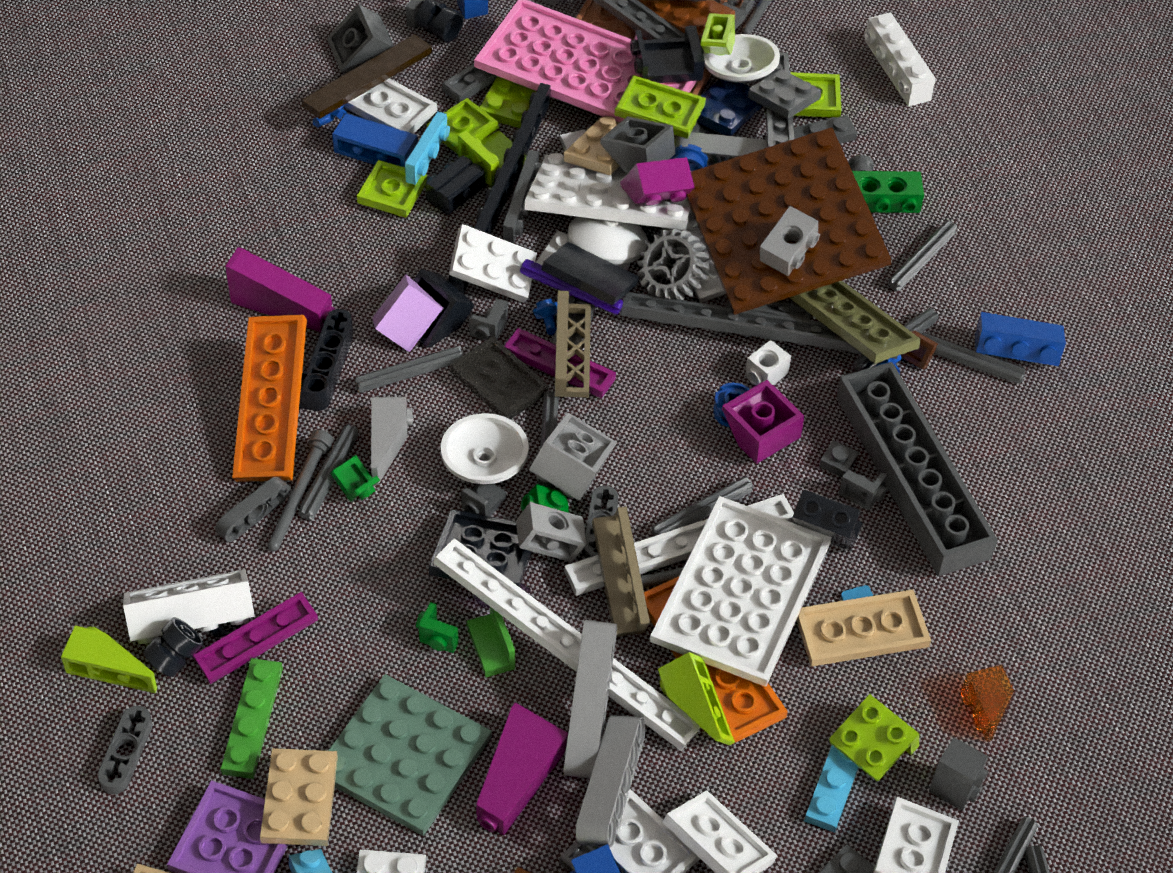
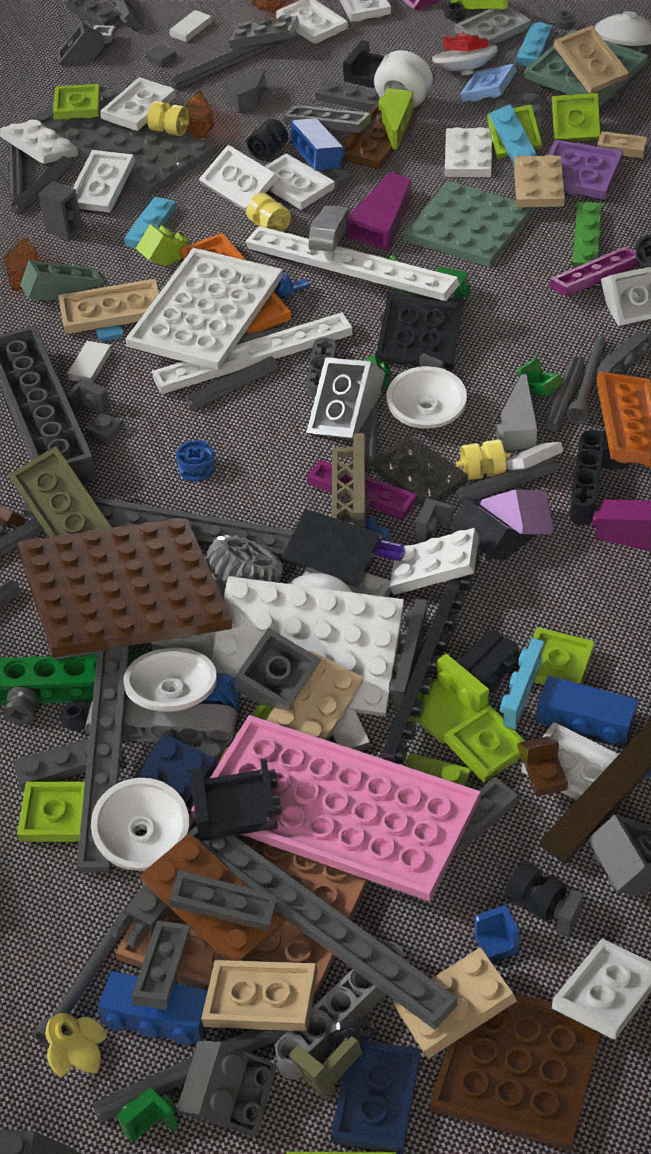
camera: 175 degrees left, 5 degrees down
light grey brick [516,502,587,562] -> none
light grey beam [576,715,645,847] -> none
dark tan fence [592,506,650,637] -> none
lime tile [614,75,706,139] -> none
magenta slope [620,157,695,206] -> none
lime slope [658,652,735,745] -> none
lime slope [701,13,735,56] -> none
magenta slope [722,380,804,464] -> none
white brick [745,340,791,385] -> none
dark grey plate [748,69,821,119] -> none
light grey brick [760,206,820,276] -> none
black panel [792,490,863,551] -> none
lime bracket [829,694,919,781] -> none
none -> sand green slope [20,260,103,301]
none -> white tile [67,341,112,383]
none -> white dish [124,648,217,712]
none -> lime slope [136,224,190,267]
none -> light yellow wheel [246,193,291,232]
none -> blue plate [274,273,310,298]
none -> light yellow wheel [456,439,510,481]
none -> white tile [506,442,563,470]
none -> reddish brown slope [517,736,568,797]

